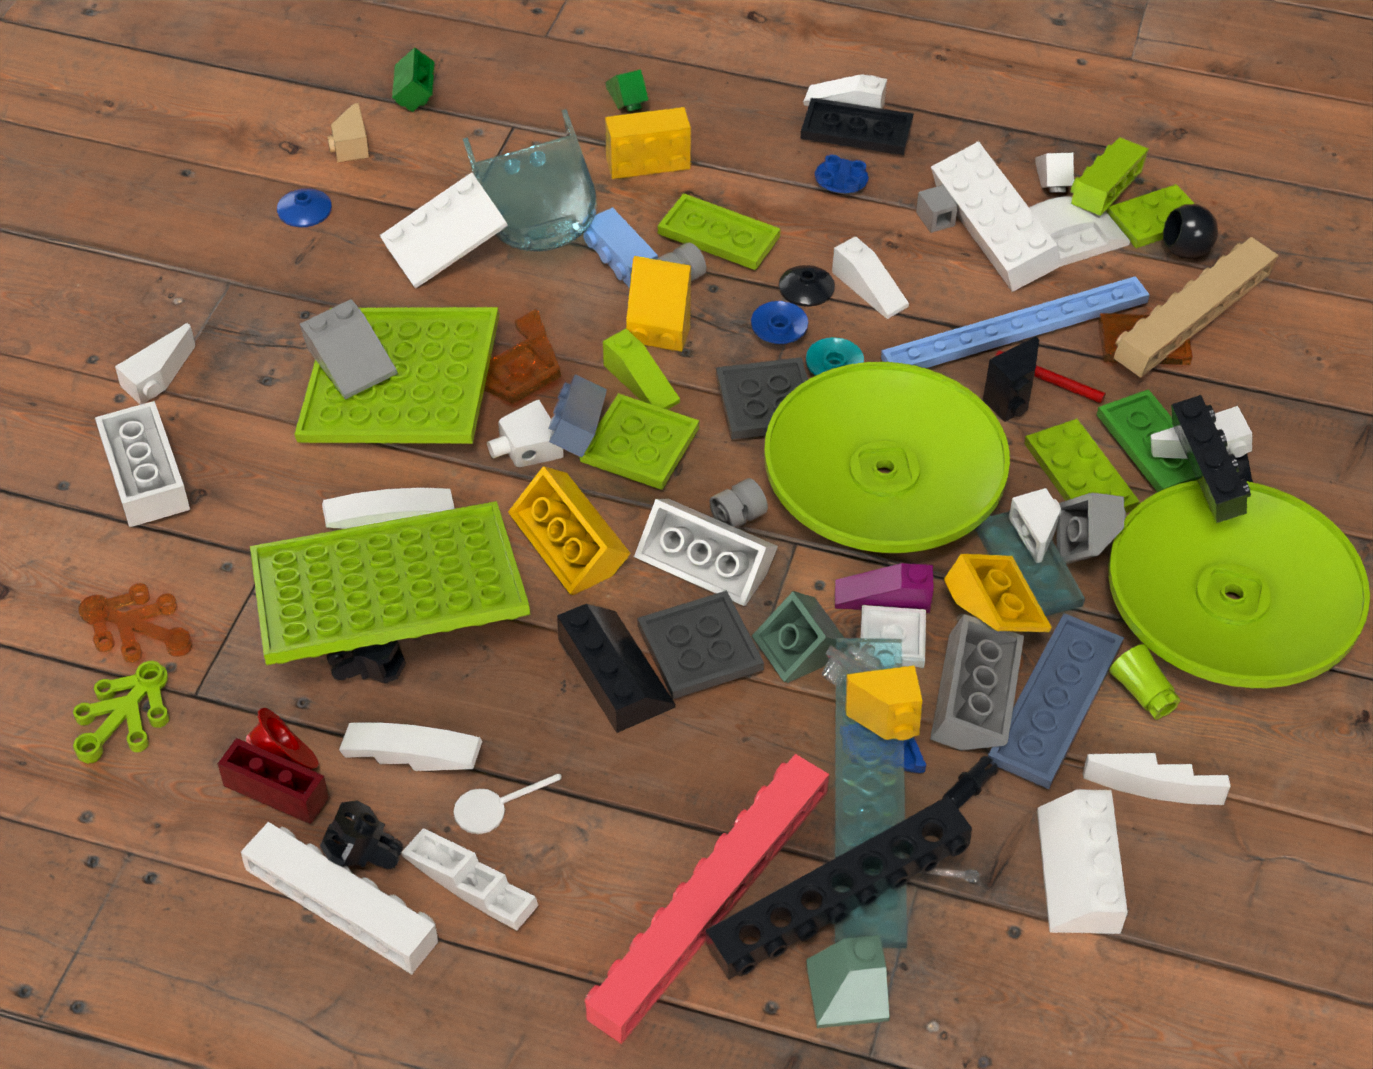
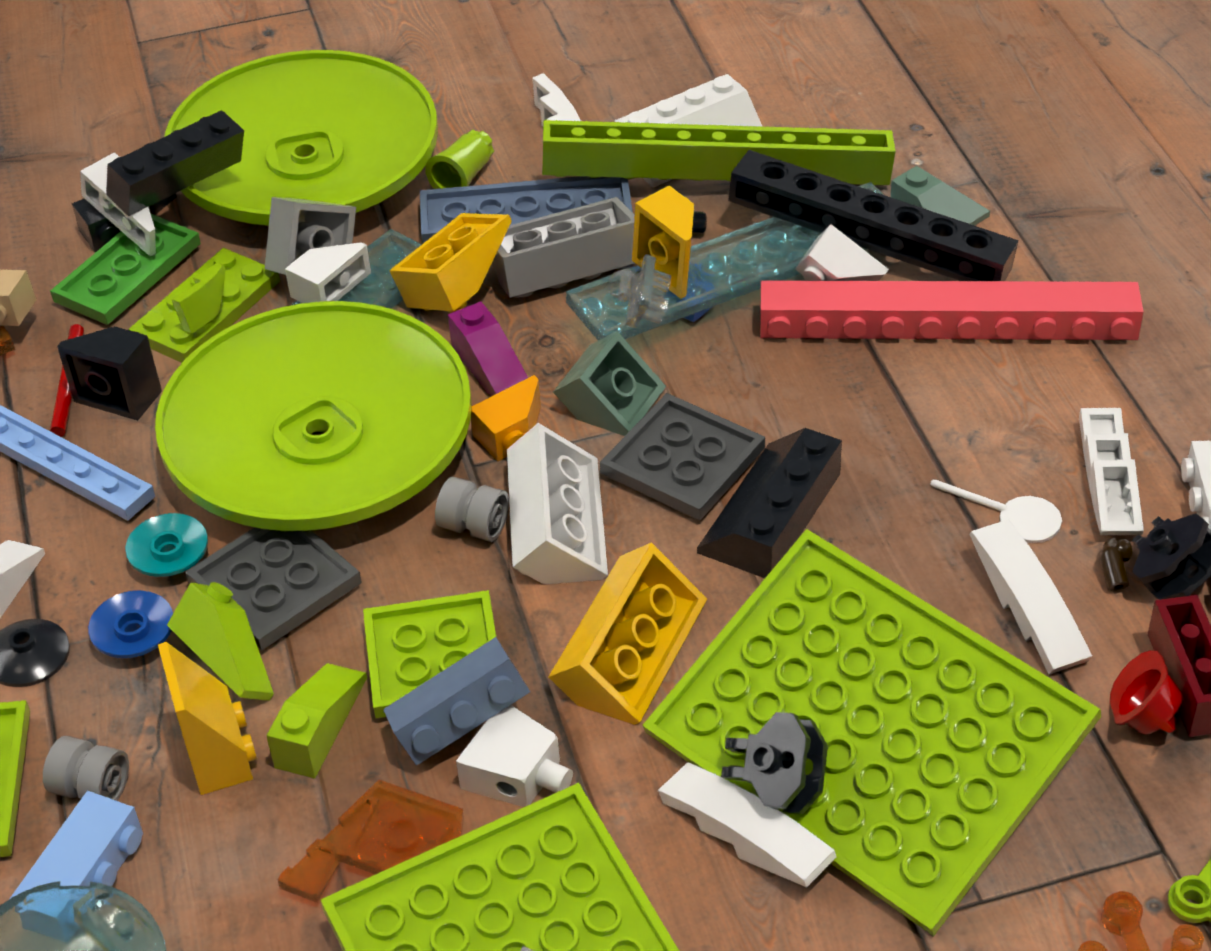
camera: 120 degrees left, 5 degrees down
white tile [859,605,926,668] -> none
none -> lime slope [167,582,274,701]
none -> lime slope [171,262,226,334]
none -> light orange slope [471,375,541,462]
none -> lime brick [542,120,896,186]
none -> hinge [721,712,828,814]
none -> white slope [795,224,889,281]
none -> dark brown arm [1100,538,1133,591]

